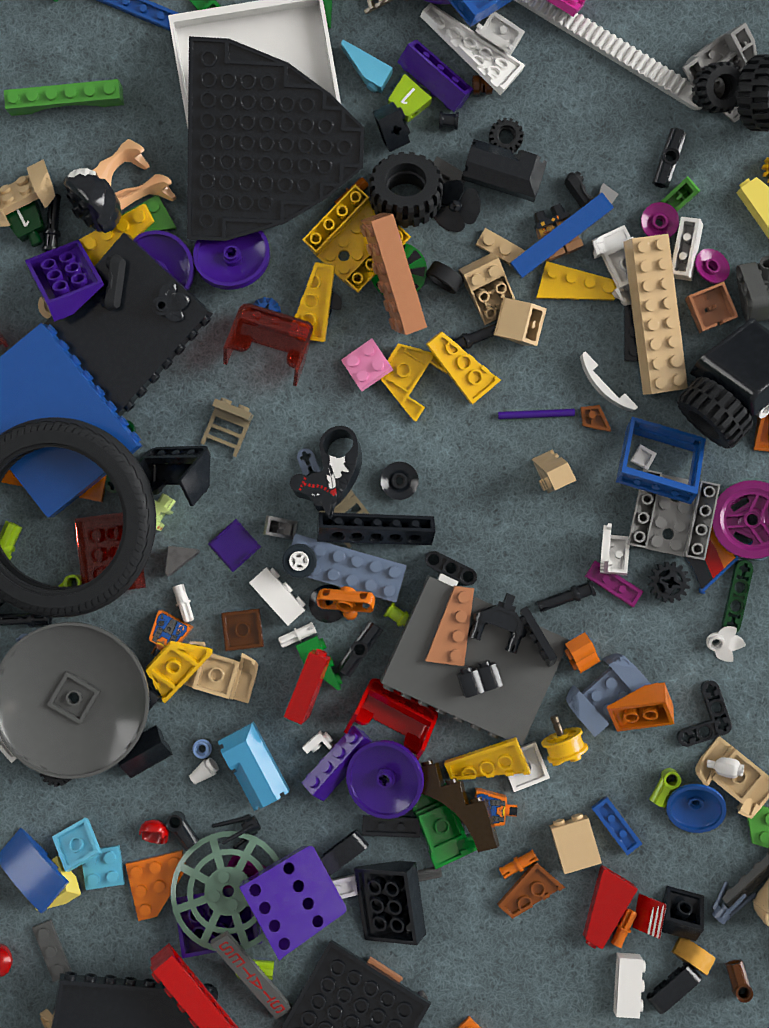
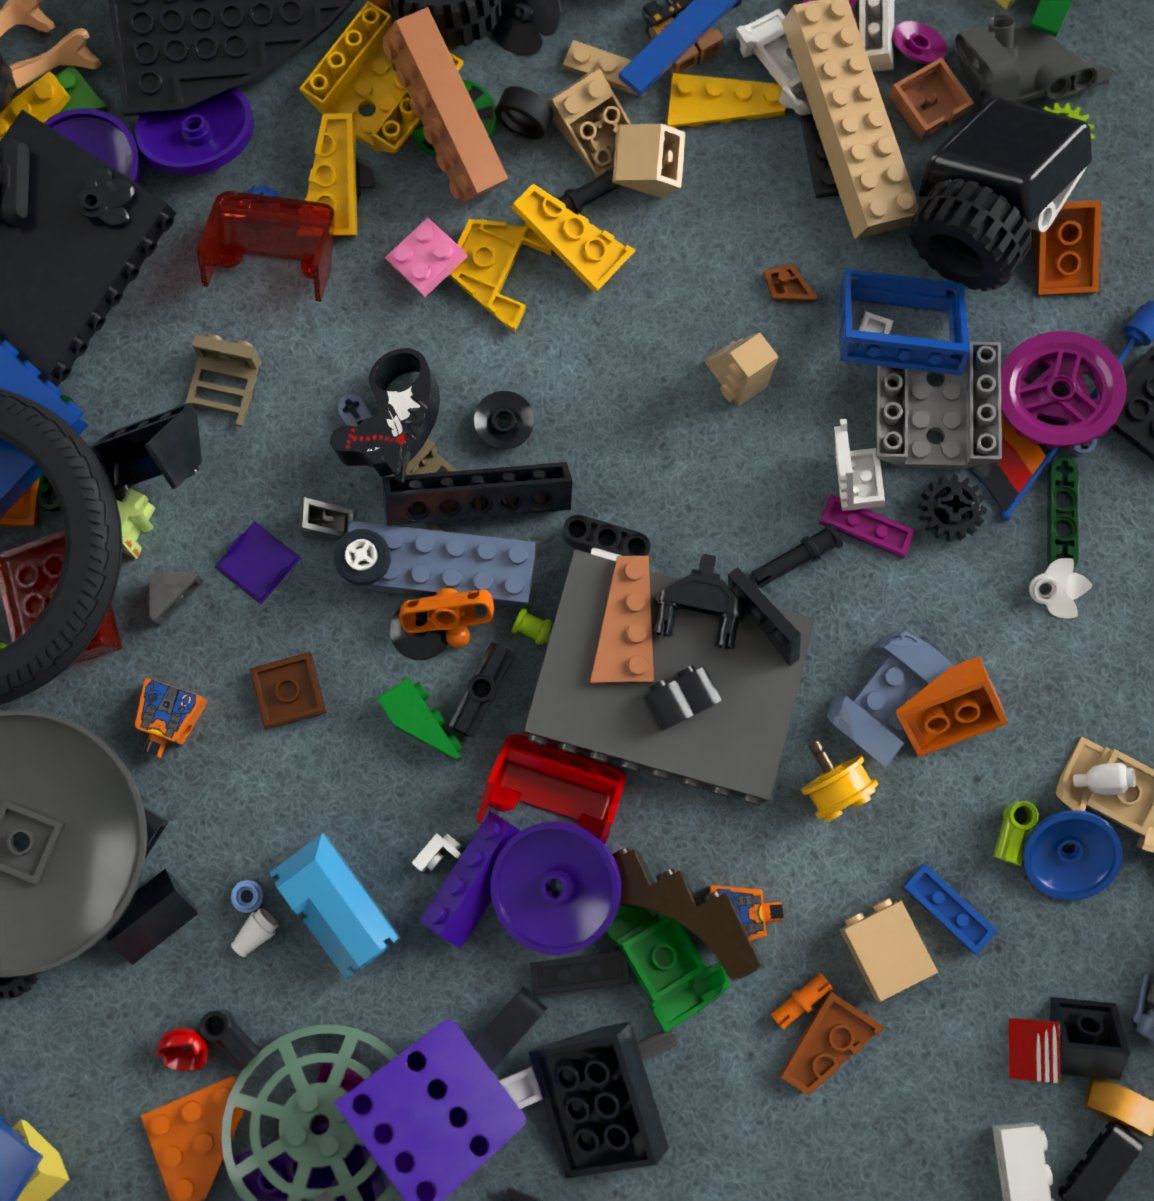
camera: 15 degrees left, 10 degrees down
medium azure plate [52,818,102,872] -> none
medium azure plate [82,845,125,890] -> none
yellow wing [146,641,212,703] -> none
white axle [172,584,194,623] -> none
tan piece [183,641,258,703] -> none
black plant [212,814,261,849] -> none
white brick [249,567,306,626] -> none
white axle [278,622,317,648] -> none
red slope [284,649,331,725] -> none
yellow wing [444,737,531,780] -> none
dark purple bar [498,409,575,419] -> none
white plate [508,741,550,792] -> none
orange brick [564,632,600,673] -> none
white slope [580,351,638,412] -> none
red slope [583,865,638,949] -> none
orange axle [610,909,637,948] -> none
black beam [676,680,732,747] -> none

